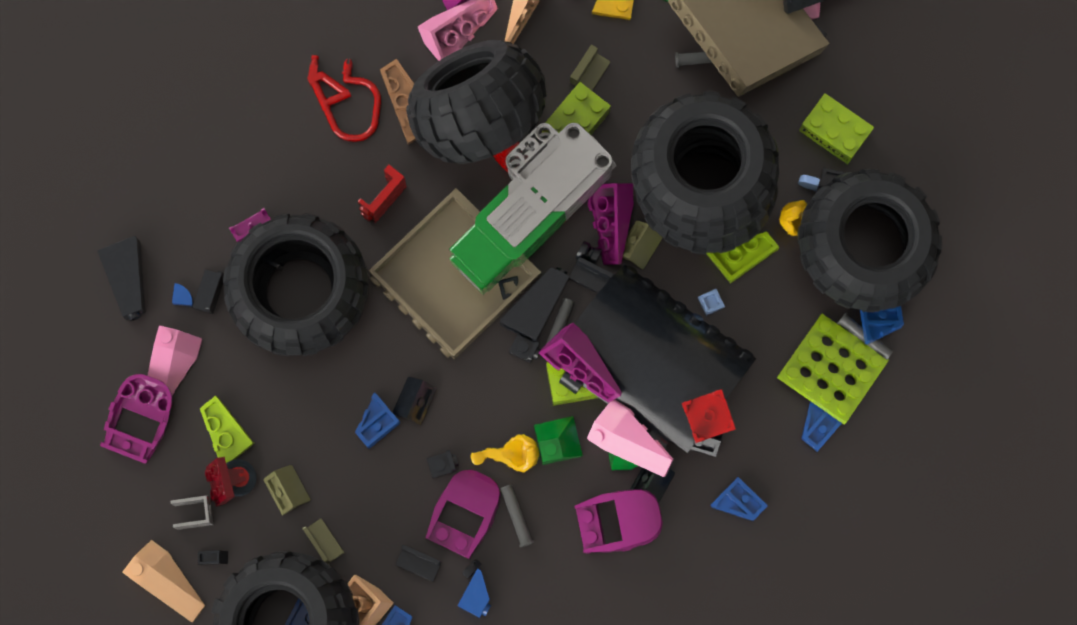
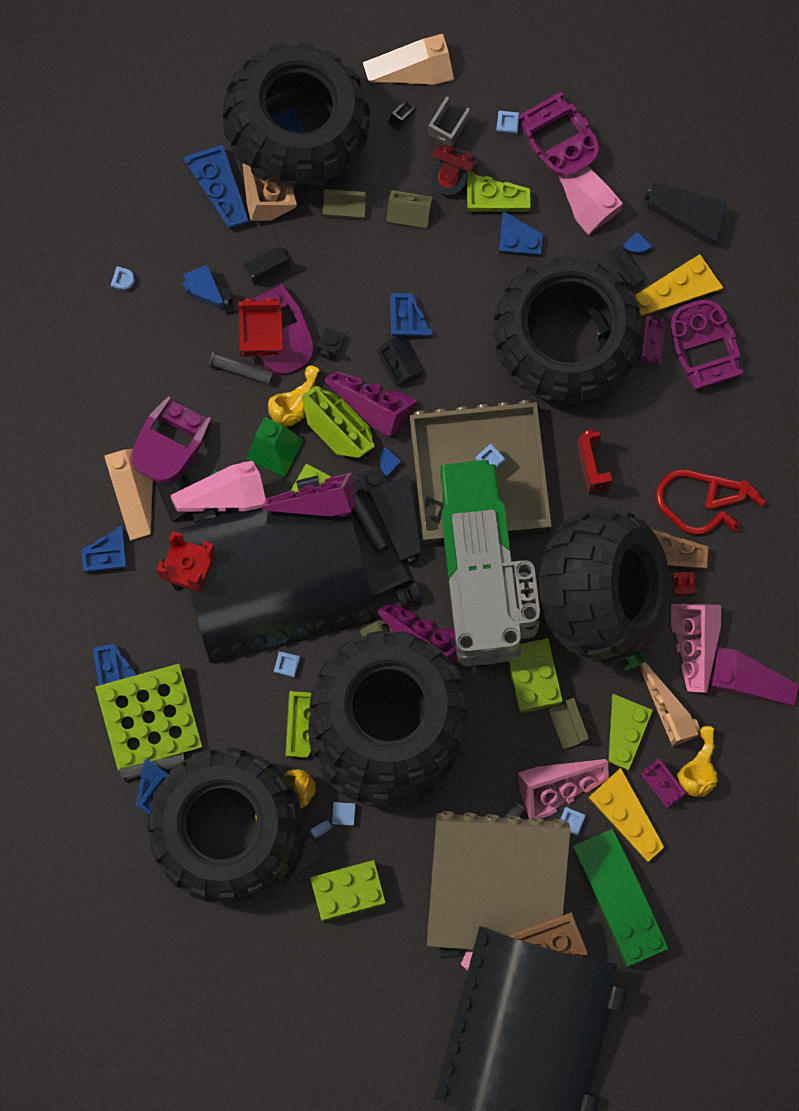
camera: 130 degrees right, 0 degrees up
none -> light nougat wedge [104,449,153,541]
none -> red panel [239,298,283,357]
none -> lime wedge [302,386,374,458]
none -> magenta wedge [325,371,417,436]
none -> light blue tile [332,802,355,826]
none -> blue tile [380,447,401,478]
none -> light blue tile [475,444,505,468]
none -> light blue tile [496,111,519,135]
none -> blue wing [499,212,543,257]
none -> bright pink wedge [518,759,609,819]
none -> light blue tile [561,807,586,836]
none -> lime wing [608,694,653,770]
none -> yellow wing [635,254,723,317]
none -> magenta slope [671,300,743,391]
none -> red tile [672,572,696,595]

